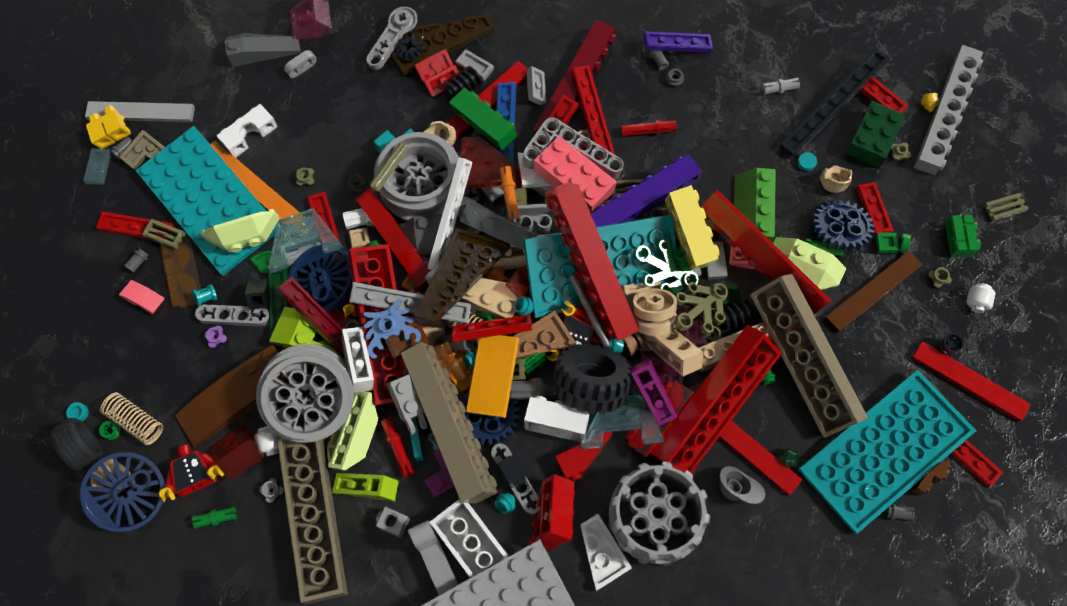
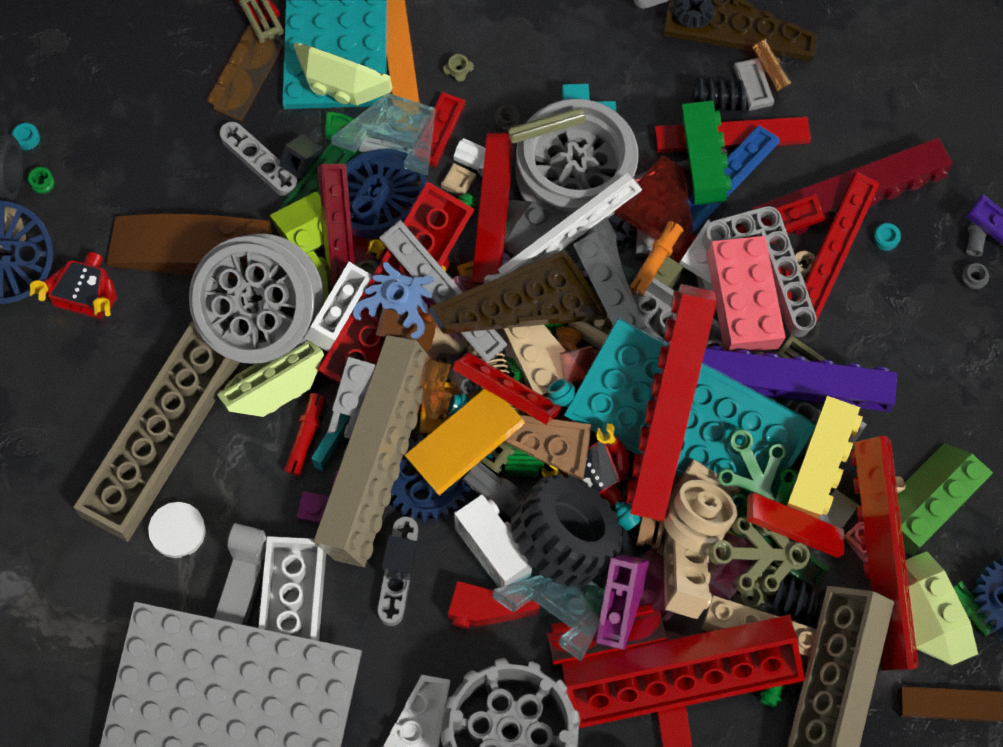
camera: 35 degrees right, 0 degrees up
tan piece [100,392,163,445] -> none
coral slope [119,280,165,315] -> none
dark grey pin [124,248,148,273] -> none
teal bush [192,284,217,306] -> none
green pin [192,506,237,529] -> none
medium lavender plate [204,326,227,348] -> none
clear red slope [210,423,264,481] -> none
white head [254,426,280,456] -> none
light grey plate [259,478,284,503] -> none
lime slope [332,473,399,501] -> none
light grey brick [376,507,410,538] -> none
red slope [414,49,459,97] -> none
tan hair [424,121,456,146] -> none
teal plate [495,493,515,514] -> none
light grey plate [527,66,546,105] -> none
red wedge [527,474,575,552] -> none
flat silver bar [569,273,611,348] -> none
red pin [621,120,677,137] -> none
none -> white tile [148,502,206,558]
none -> red tile [747,492,844,558]
none -> clear orange pin [752,39,791,91]
none -> teal tile [873,223,901,251]

